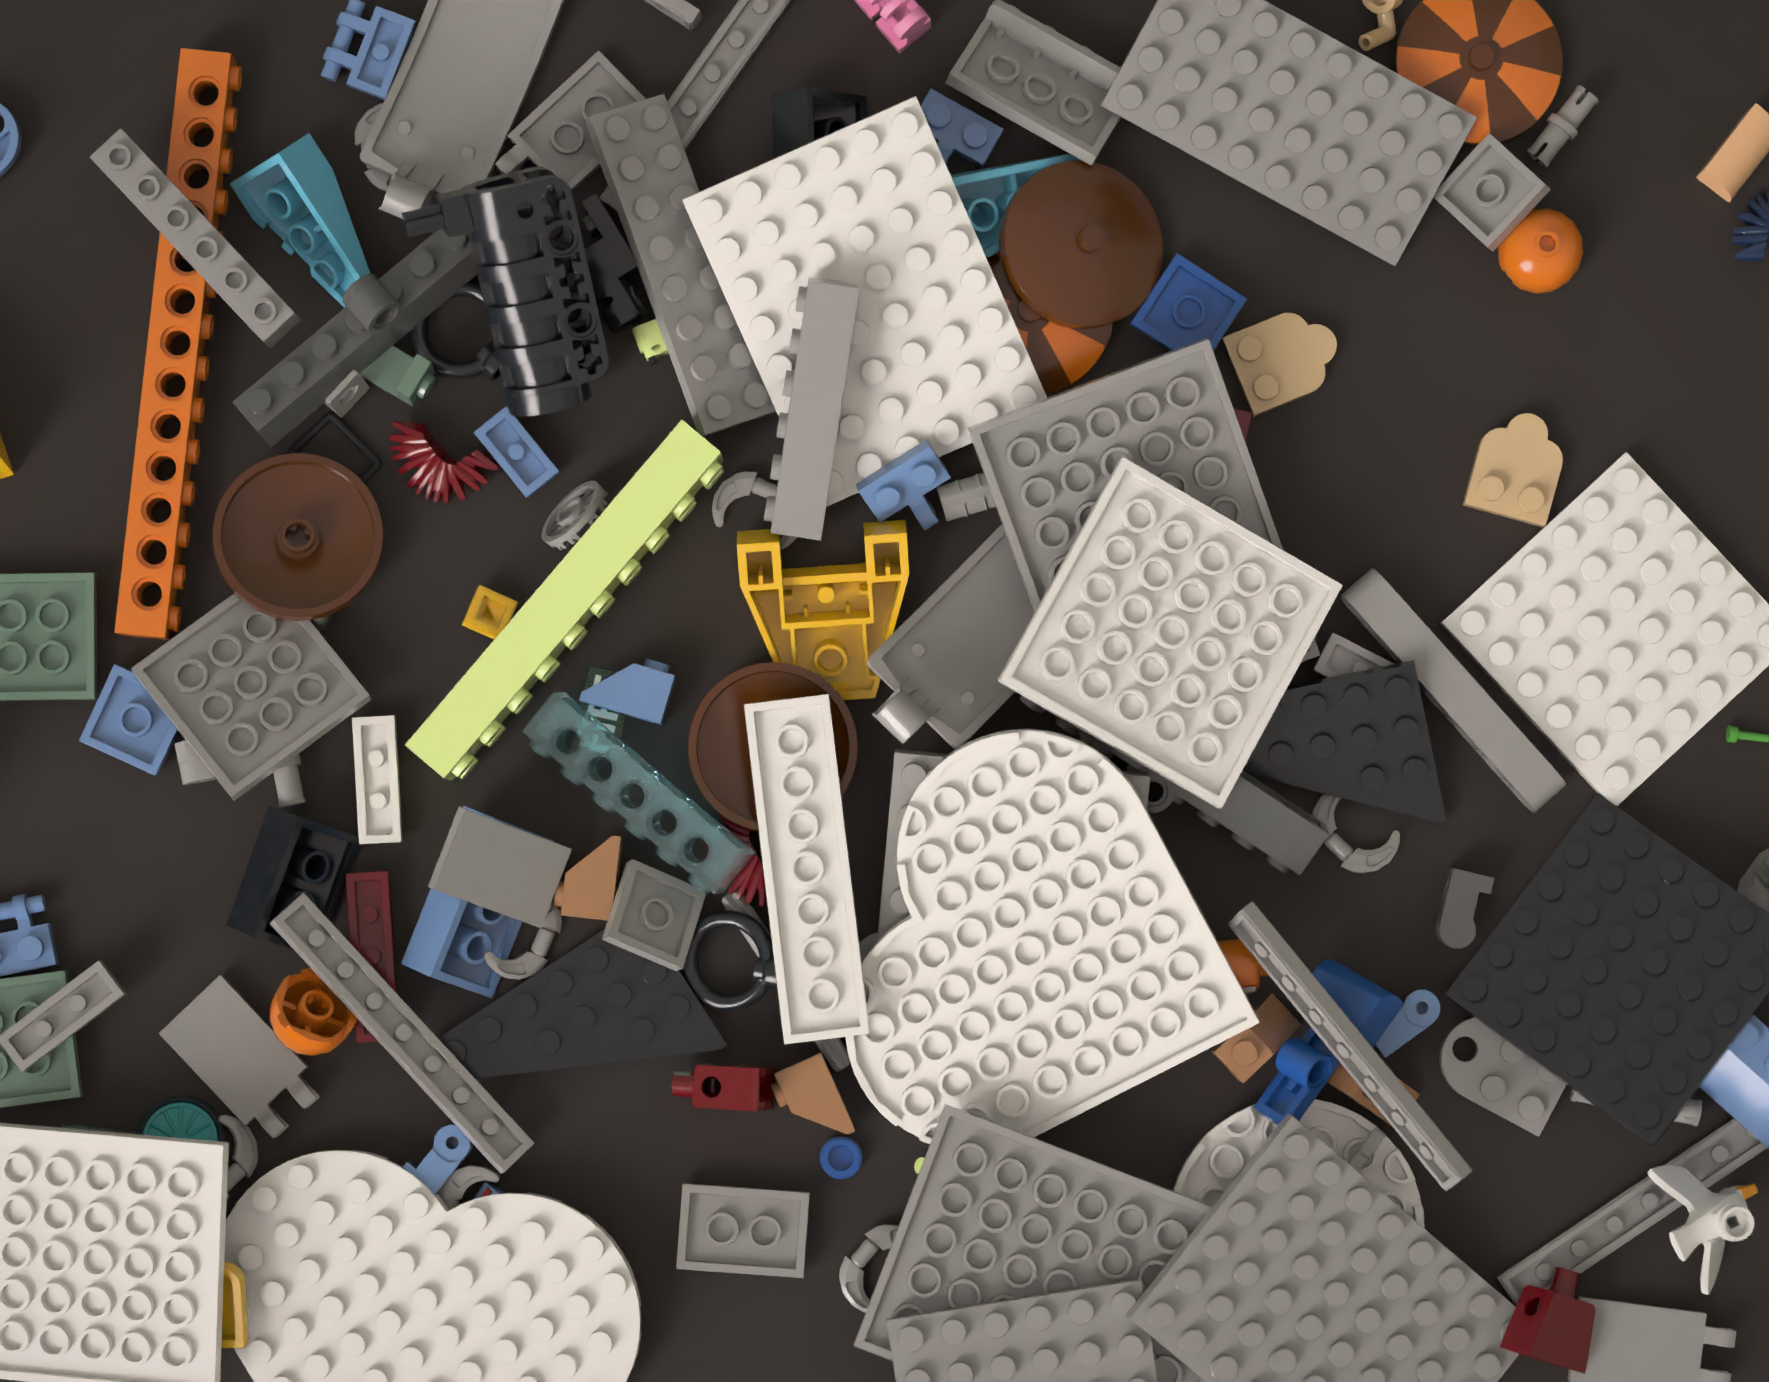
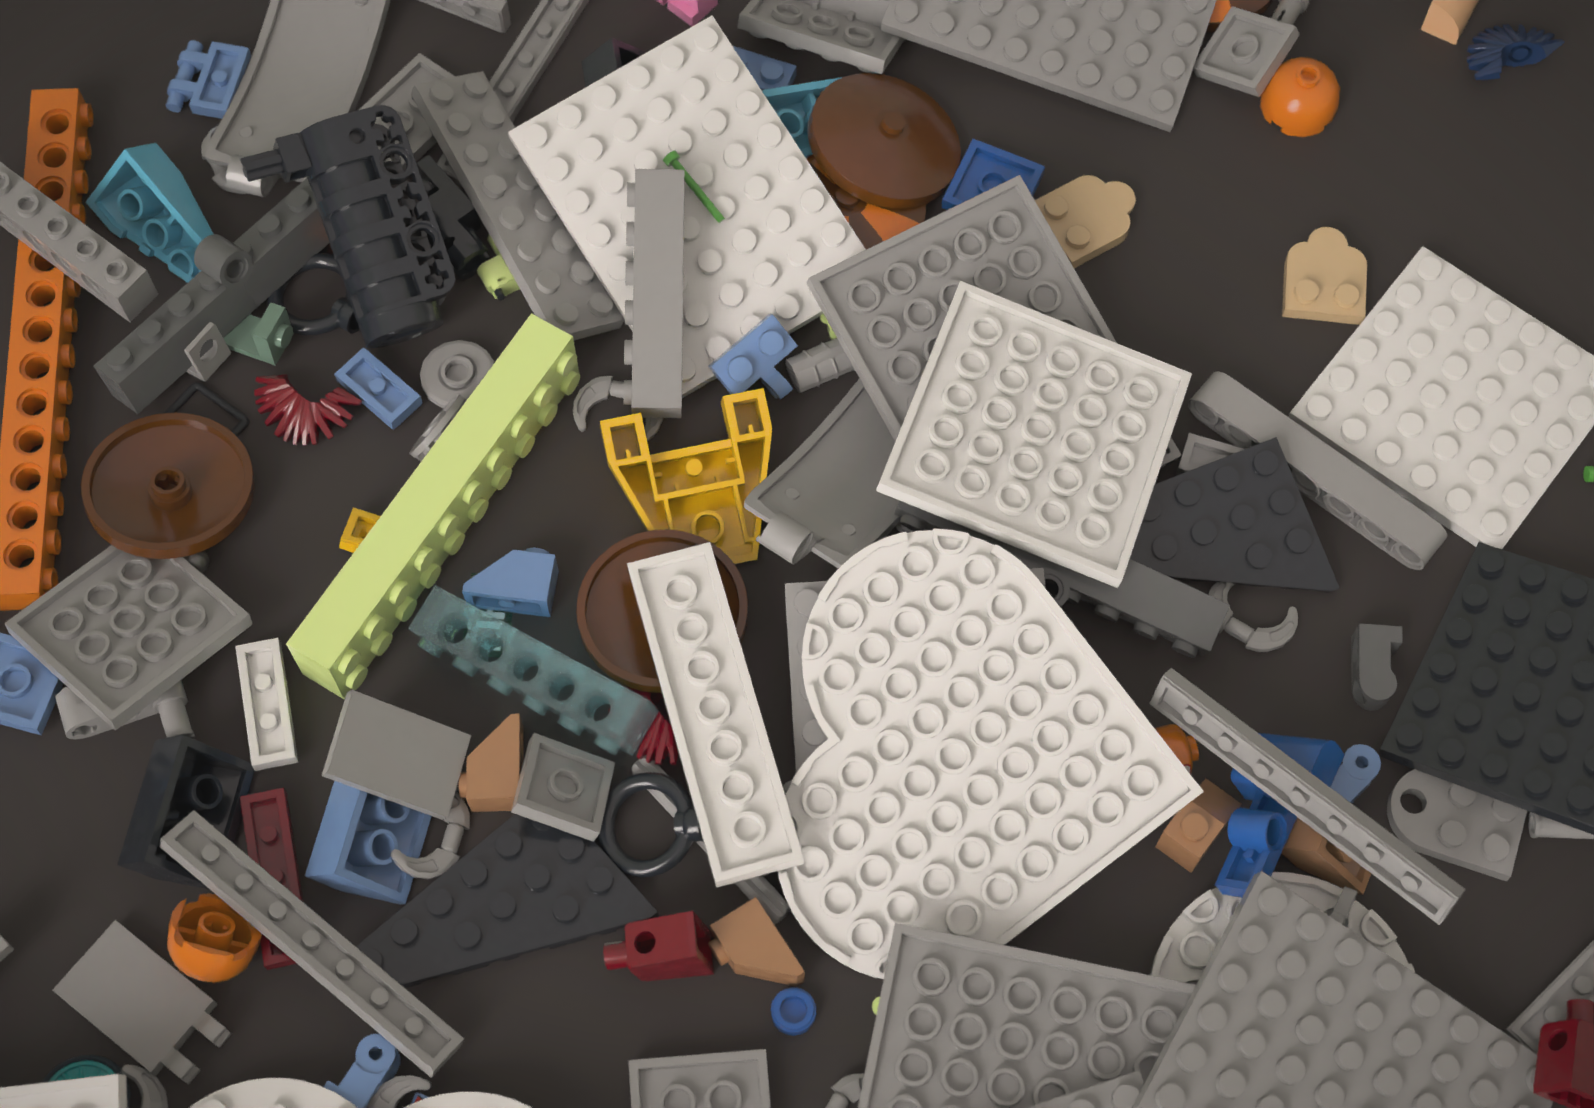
camera: 10 degrees left, 20 degrees down
none -> light grey wheel [420,340,494,408]
none -> bright green piece [663,150,725,223]

